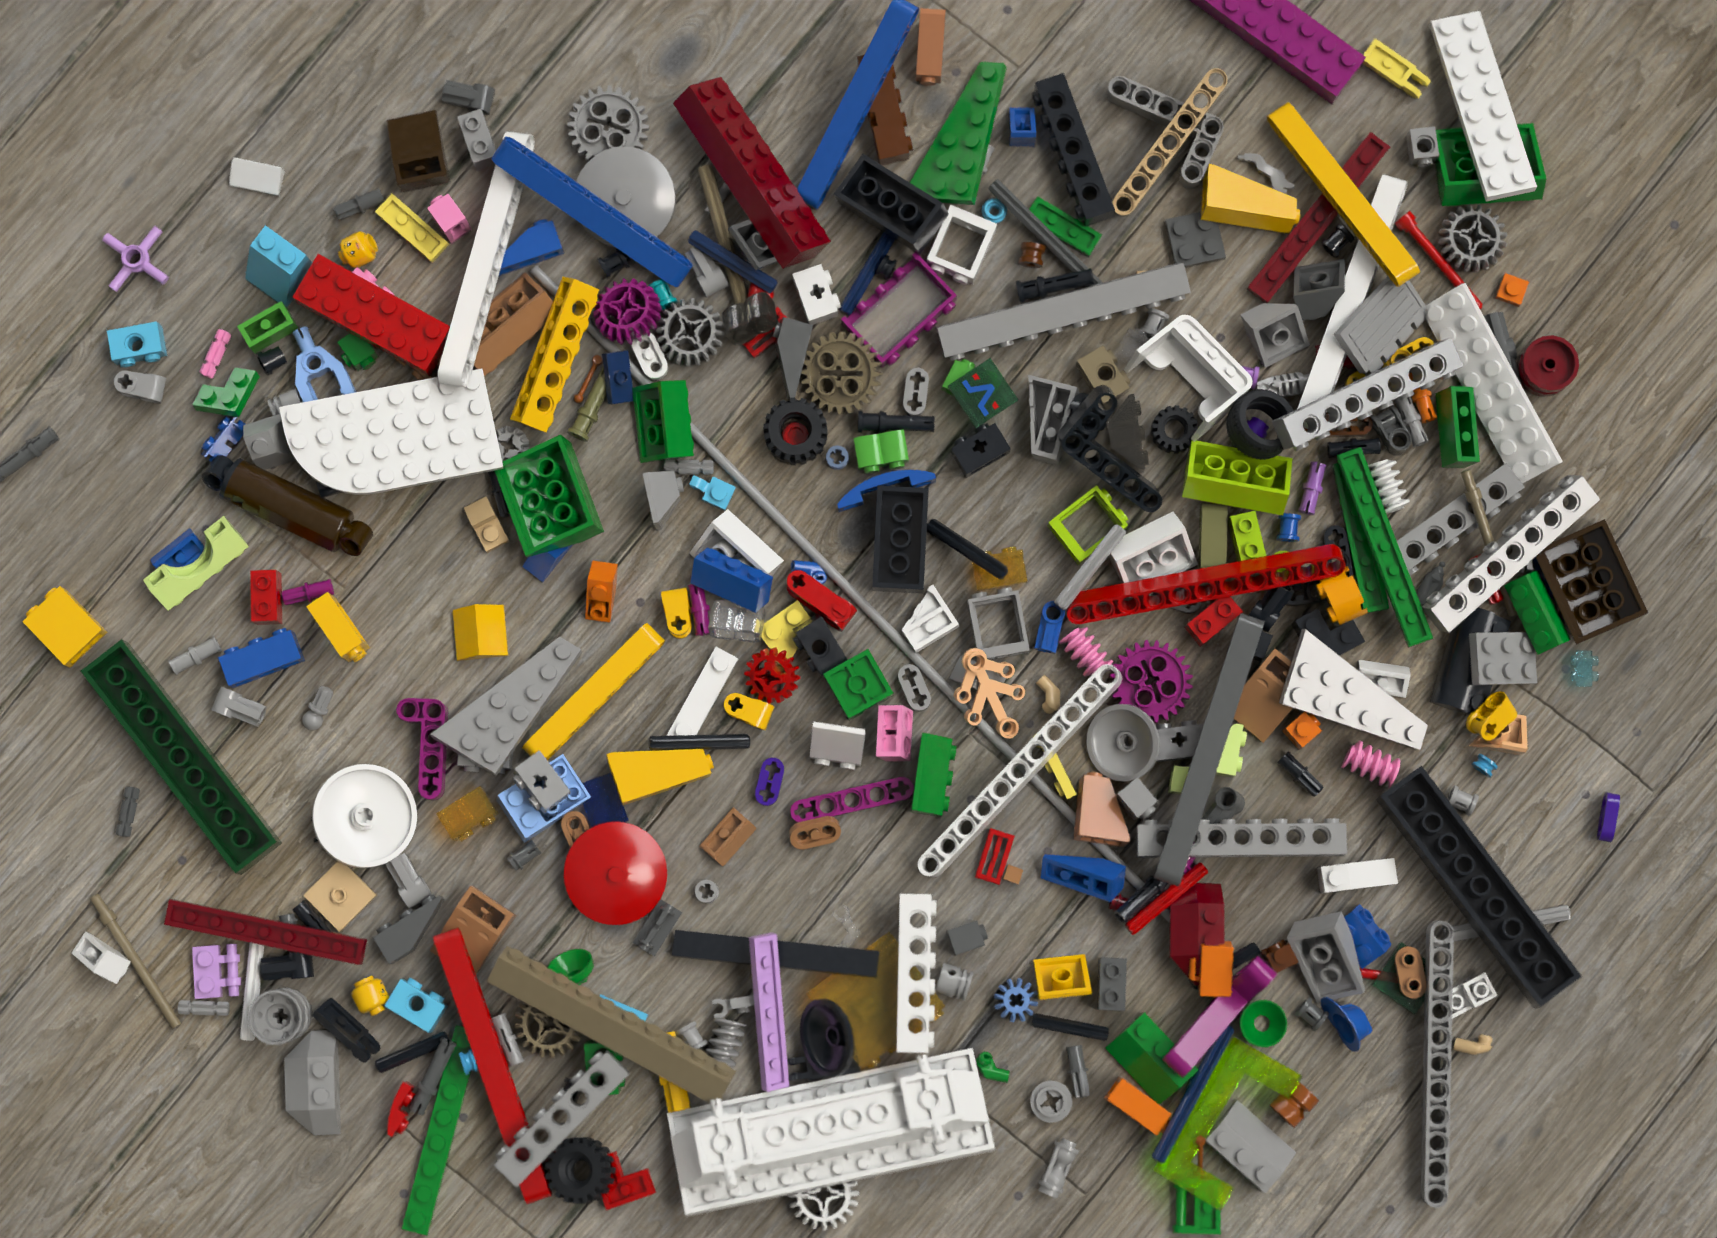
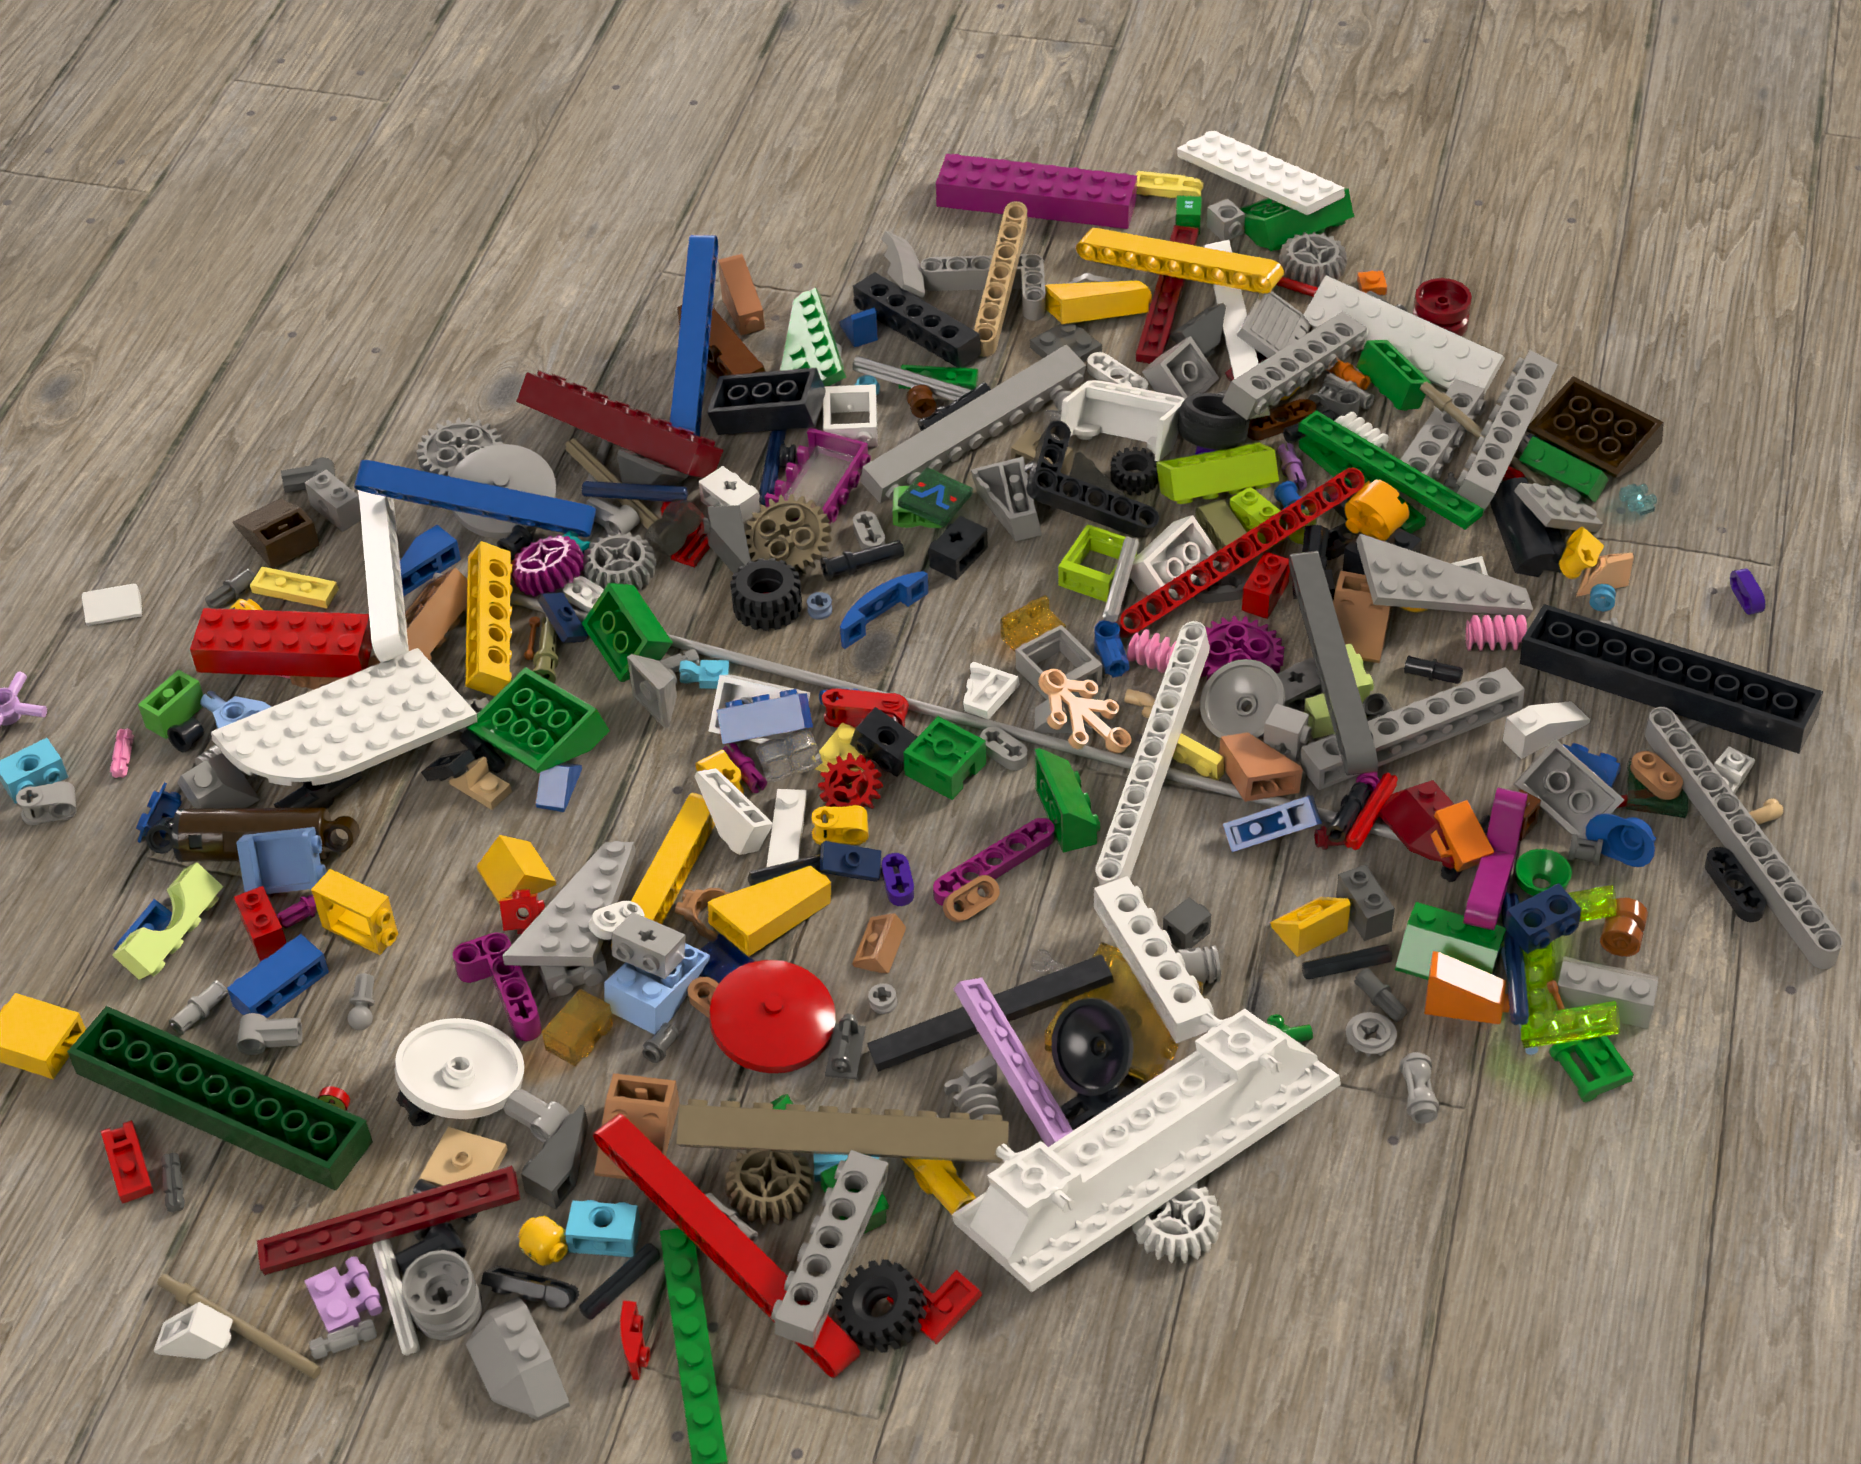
camera: 25 degrees left, 35 degrees down
plate [192,368,260,417] -> none
medium azure slope [245,225,312,307] -> none
green brick [337,333,379,371] -> none
dark grey pin [409,1038,457,1115] -> none
bright pink brick [427,194,472,244] -> none
dark azure bush [459,1049,478,1075] -> none
orange slope [585,561,618,623] -> none
white slope [810,722,865,770] -> none
bright green brick [854,430,909,474] -> none
black brick [872,486,929,594] -> none
bright pink brick [876,705,913,761] -> none
black axle [927,519,1008,579] -> none
red tile [975,828,1015,885] -> none
medium blue gear [994,978,1038,1022] -> none
medium nougat piece [1003,864,1023,885] -> none
orange brick [1282,712,1322,750] -> none
black bush [1321,224,1354,258] -> none
none -> red plate [101,1120,154,1204]
none -> medium blue panel [236,827,326,894]
none -> red tile [317,1086,350,1111]
none -> black plate [421,749,475,781]
none -> red brick [499,889,545,934]
none -> white plate [588,901,645,940]
none -> medium nougat helmet [675,888,730,941]
none -> white slope [694,768,773,855]
none -> dark blue plate [819,841,881,882]
none -> light grey slope [882,231,925,298]
none -> white beam [1087,352,1148,390]
none -> green brick [1176,196,1202,235]
none -> dark blue brick [1505,883,1581,954]
none -> black beam [1705,847,1766,922]

